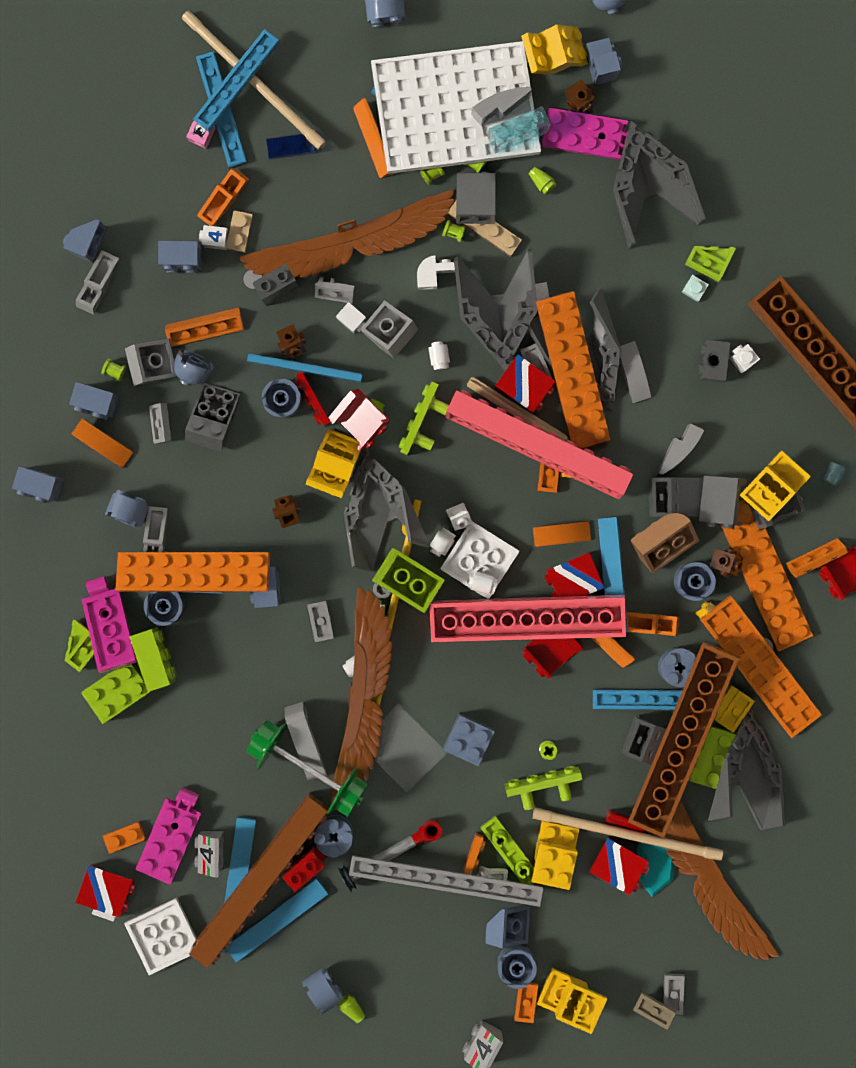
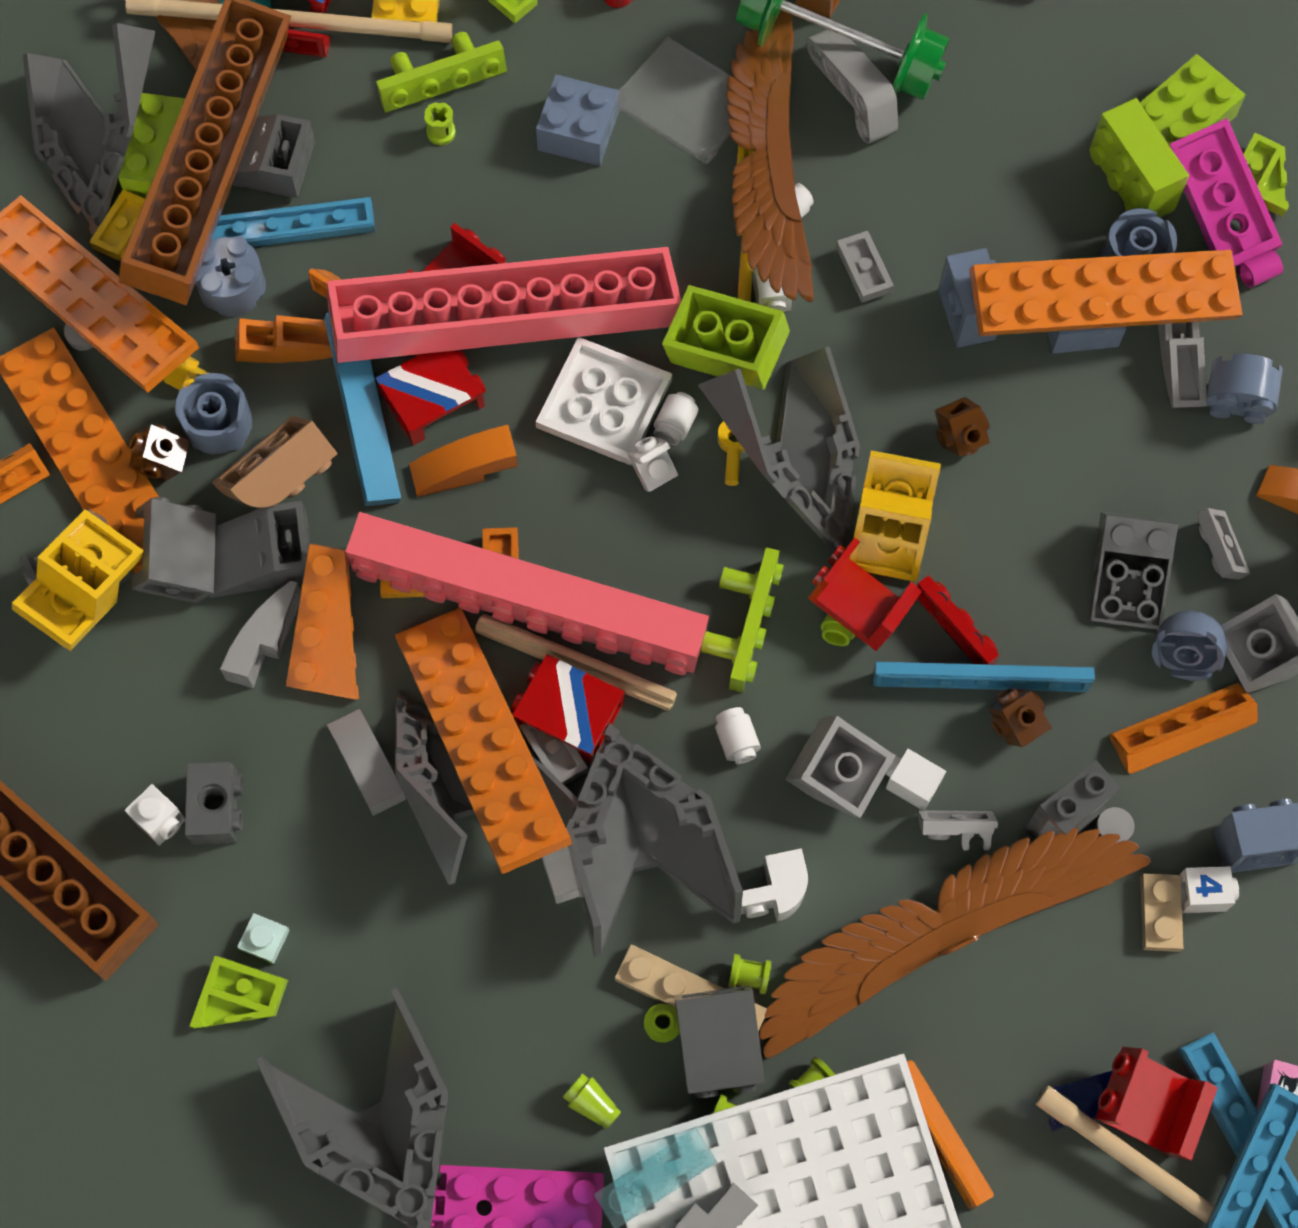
camera: 175 degrees right, 20 degrees down
orange slope [197,168,250,226] -> none
sand blue brick [262,379,302,419] -> none
white brick [468,571,498,595] -> none
none -> orange wing [286,544,359,700]
none -> lime plate [644,1004,679,1043]
none -> red panel [1095,1046,1218,1161]

